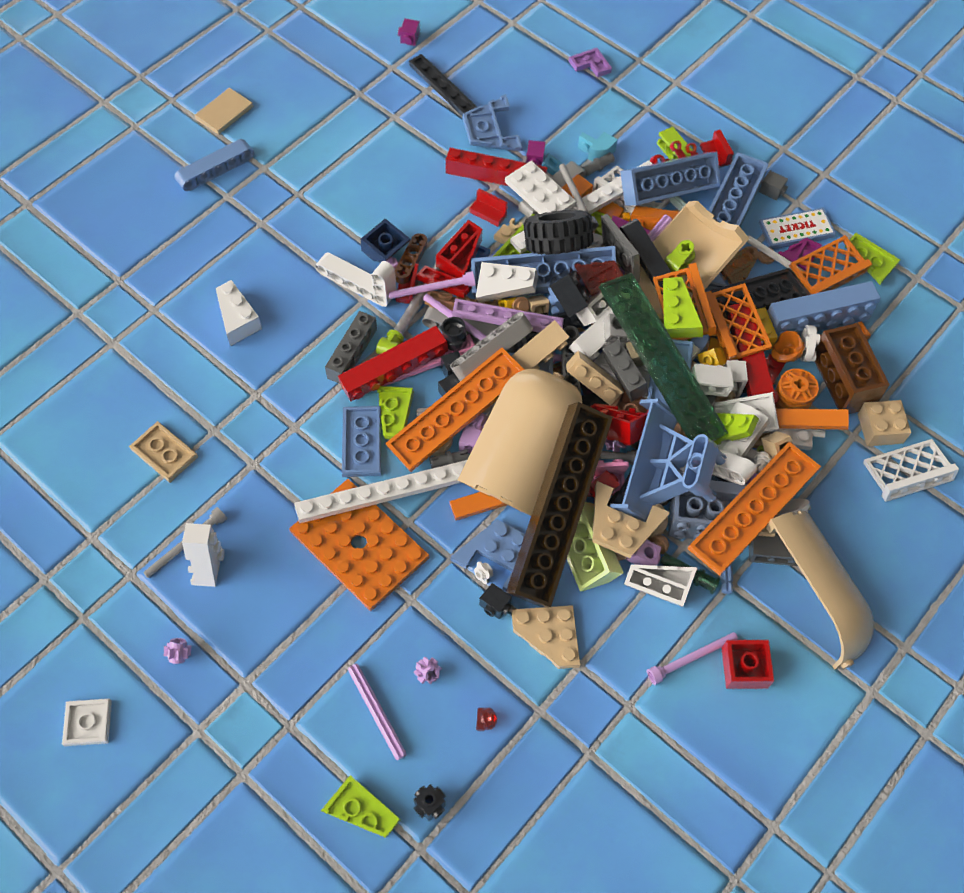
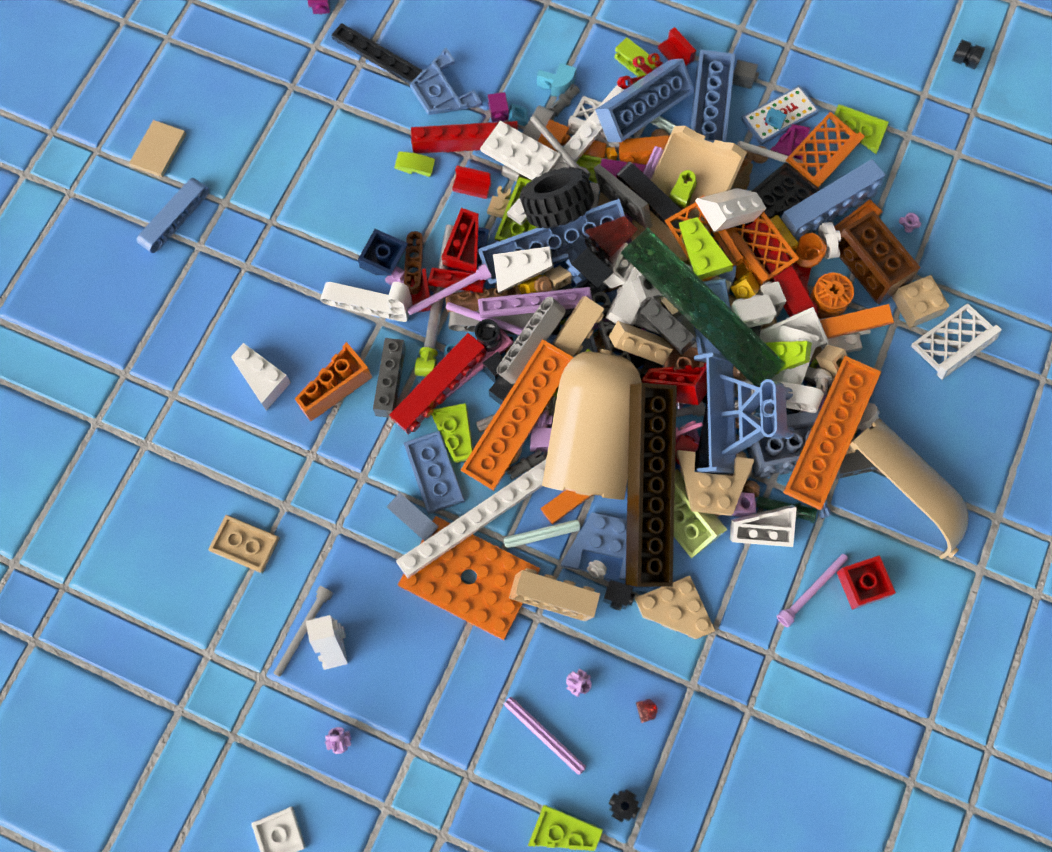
camera: 15 degrees left, 10 degrees up
none -> orange wedge [295,342,372,422]
none -> sand blue beam [387,492,439,541]
none -> lime slope [394,151,435,177]
none -> light aqua axle [504,520,580,548]
none -> tan brick [509,568,600,622]
none -> white slope [695,188,767,232]
none -> dark azure plate [765,107,787,130]
none -> lavender plate [899,213,921,233]

